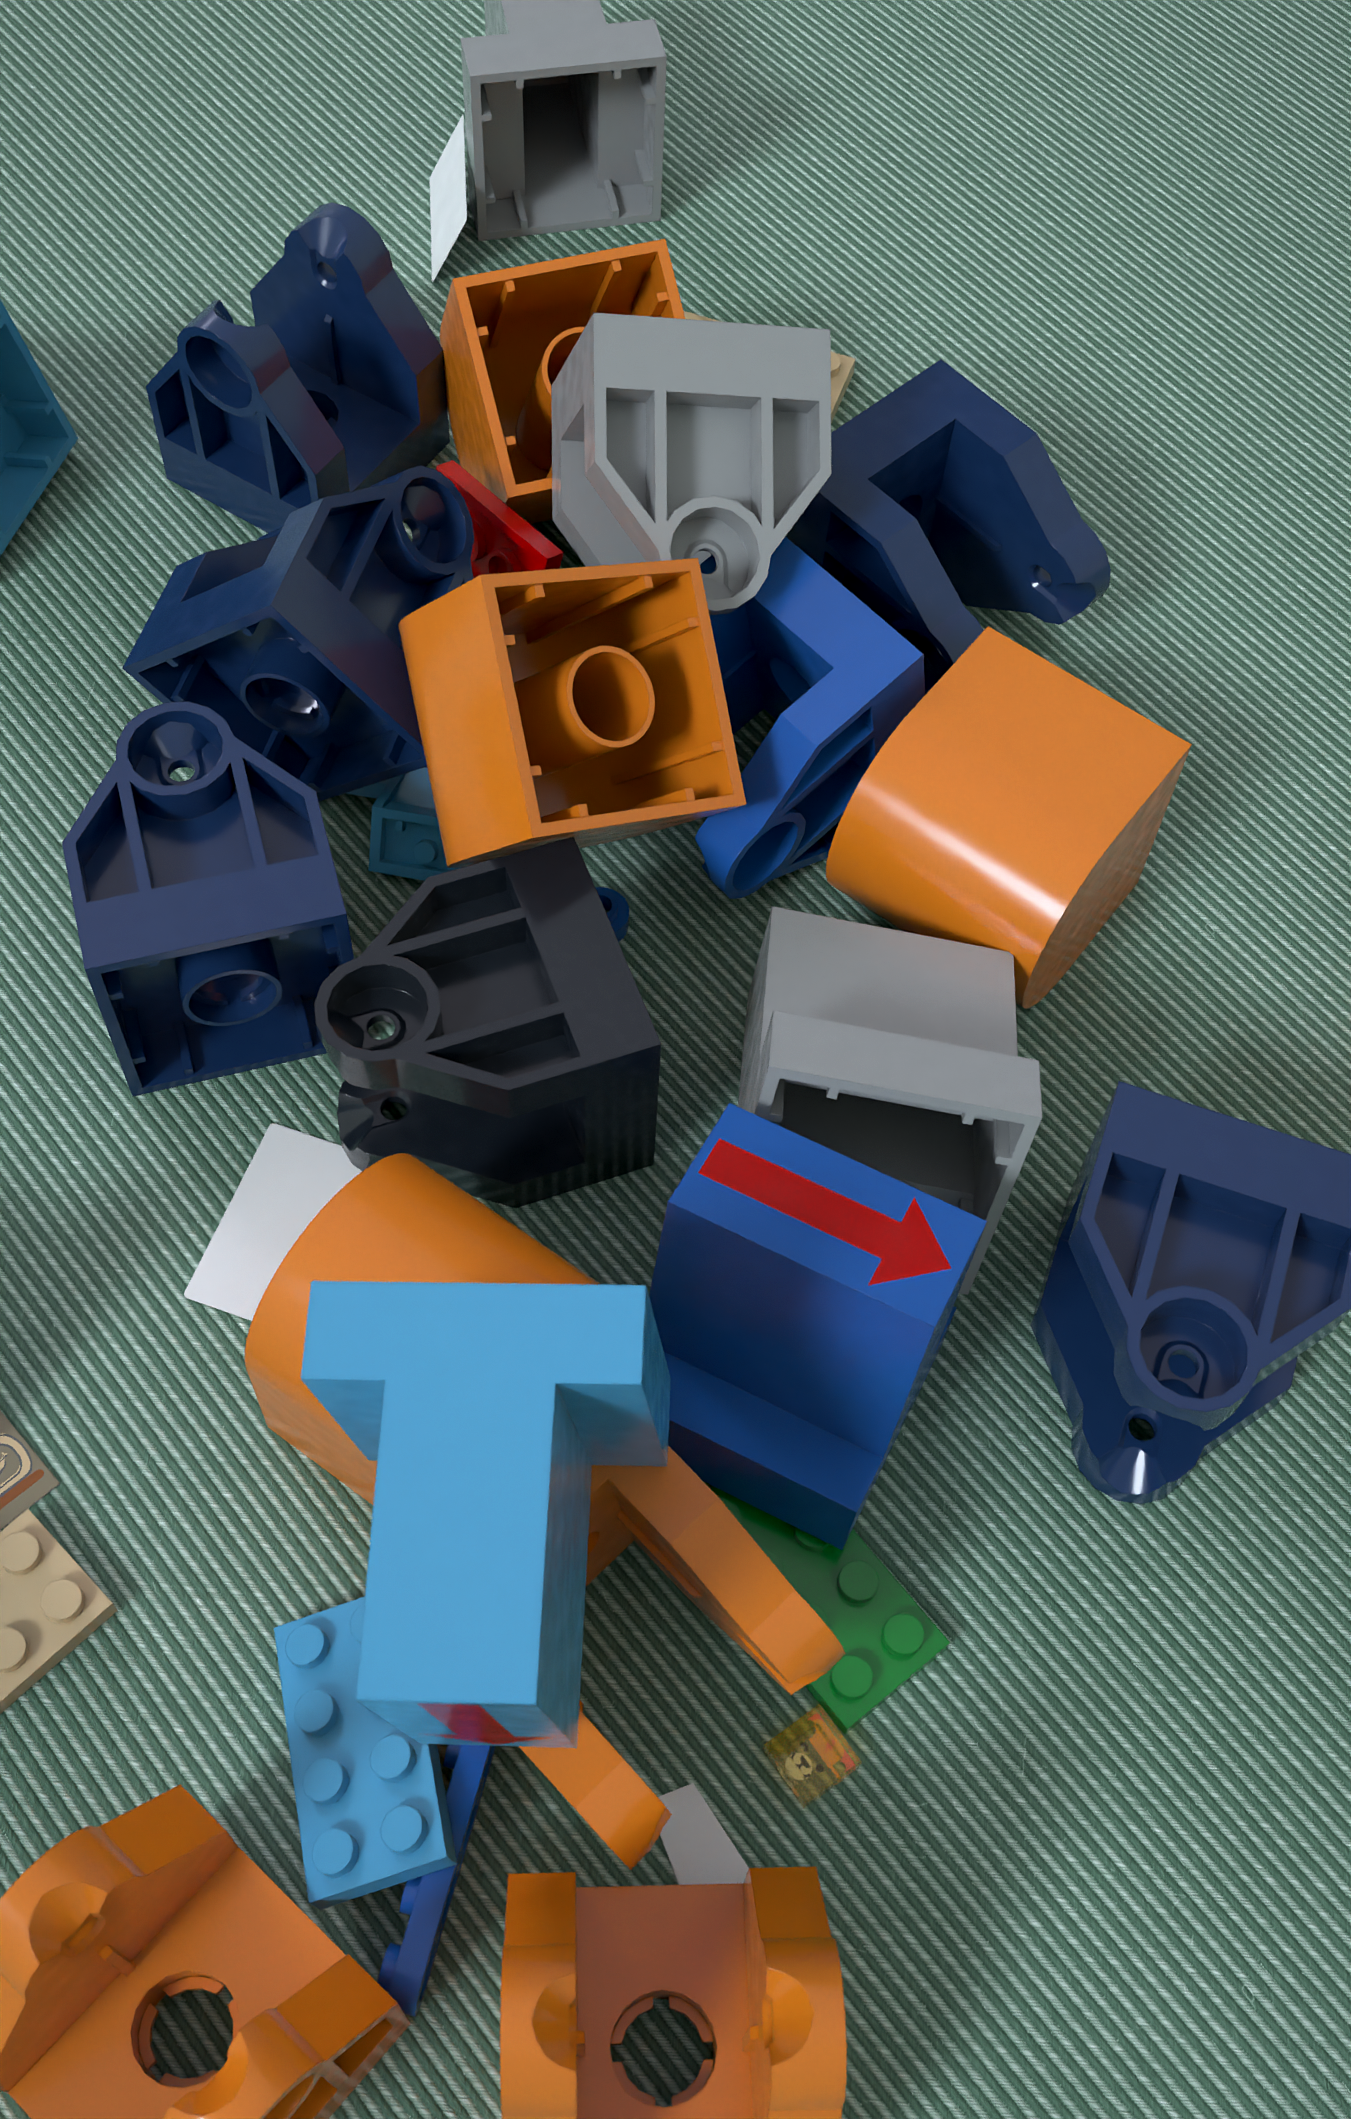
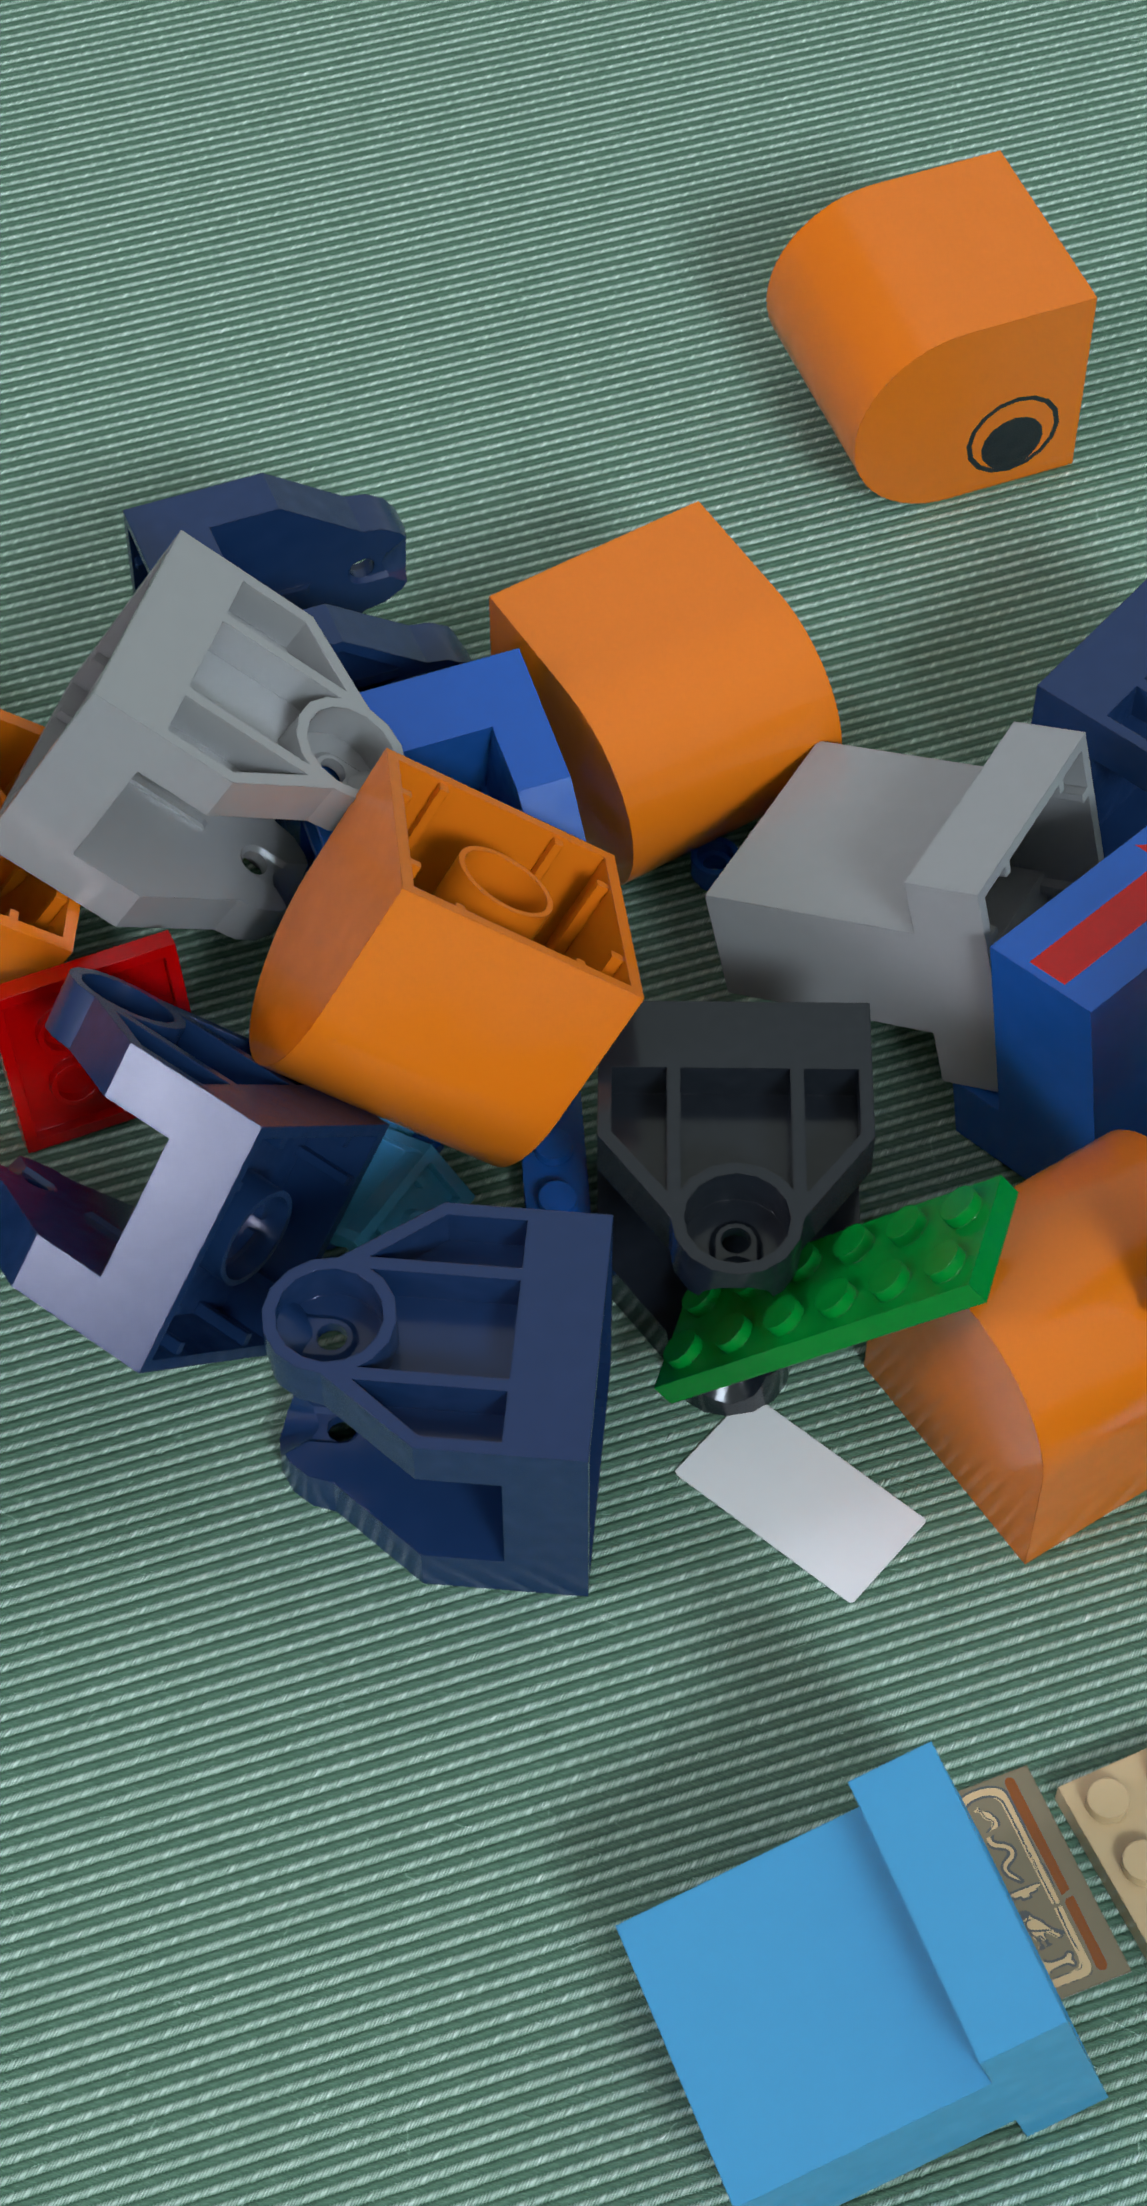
camera: 65 degrees left, 5 degrees down
none -> green plate [654,1175,1019,1404]

